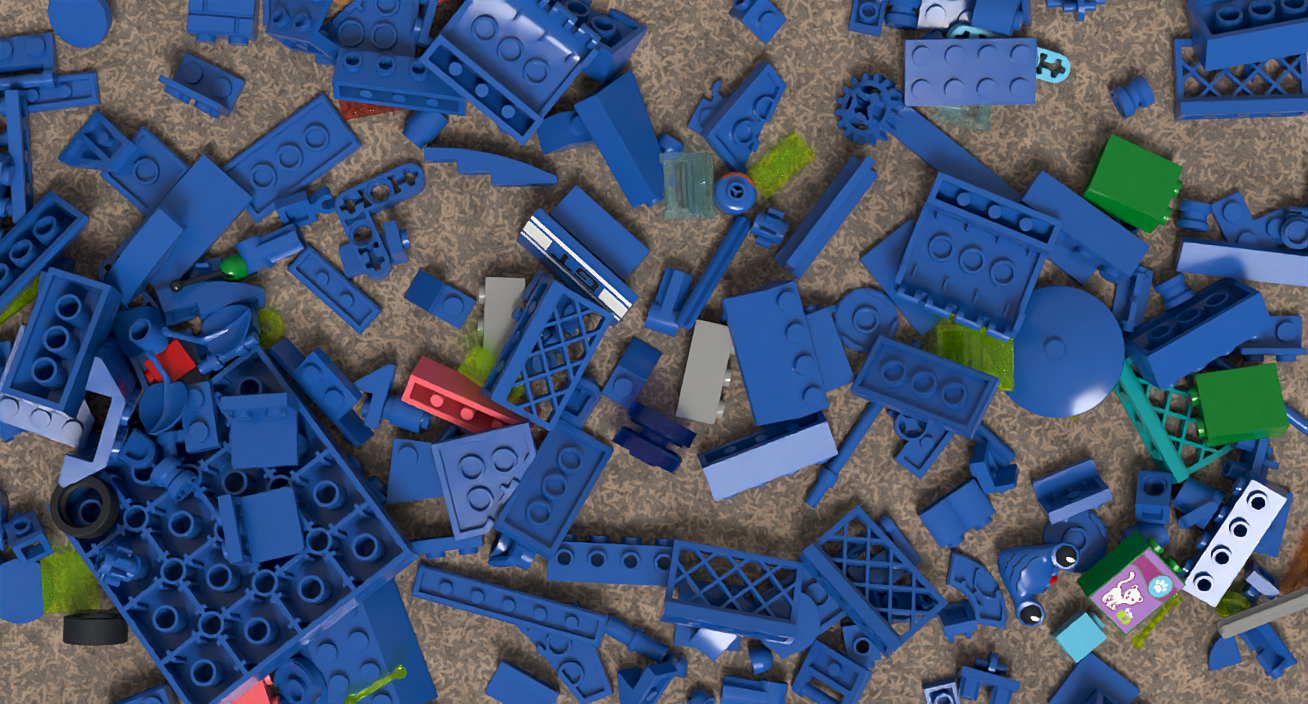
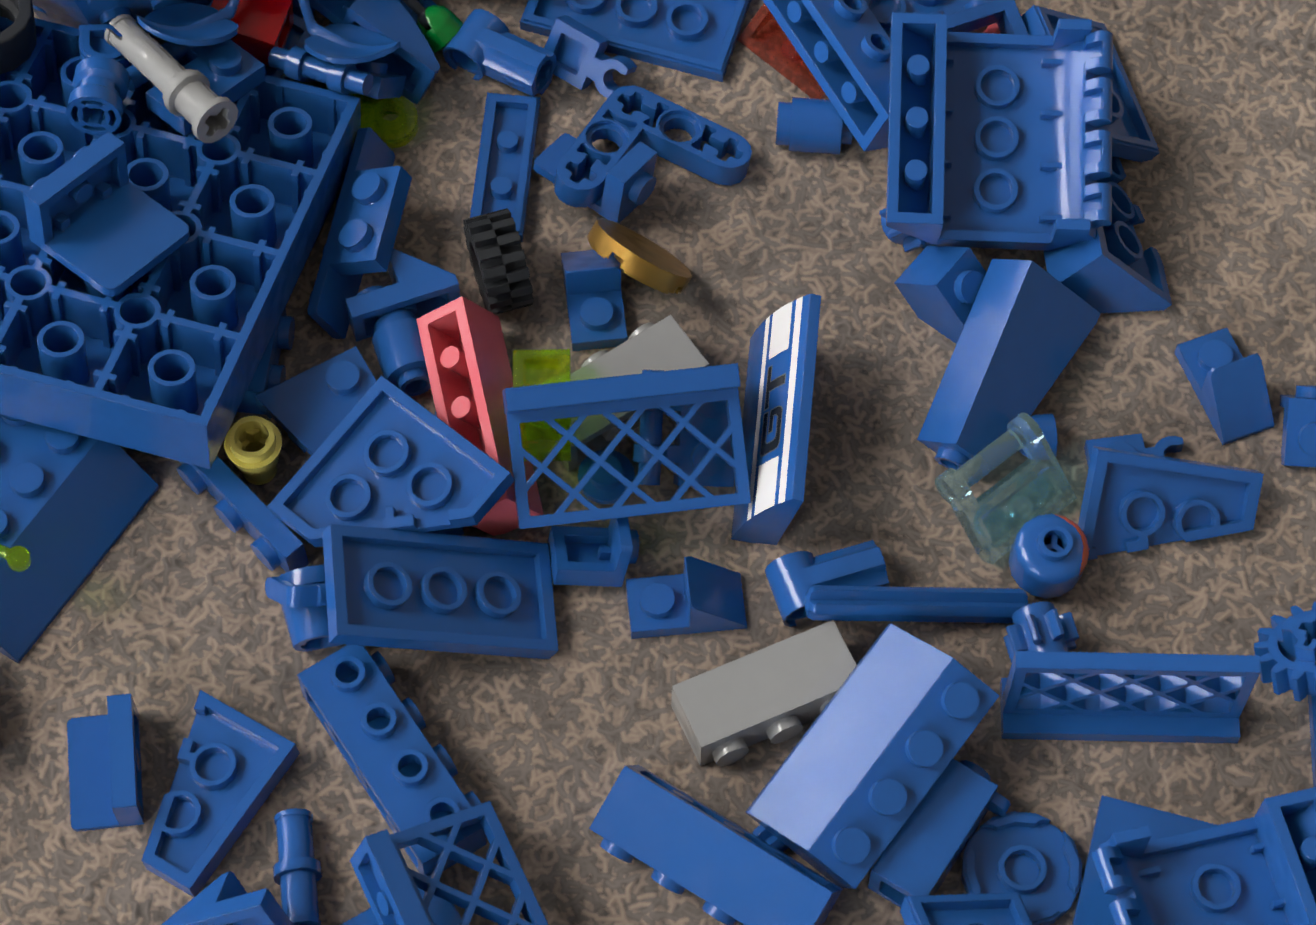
camera: 55 degrees right, 25 degrees down
blue bracket [220,392,299,470] -> none
blue tile [411,564,609,648] -> none
blue slope [424,147,558,187] -> none
blue brick [550,185,650,282] -> none
clear blue wheel [612,400,697,475] -> none
clear neon green plate [745,132,816,200] -> none
none -> light grey pin [104,14,238,143]
none -> light yellow cone [224,416,282,485]
none -> black tyre [463,208,534,315]
none -> pearl gold tile [587,218,692,294]
none -> blue slope [1174,327,1274,445]

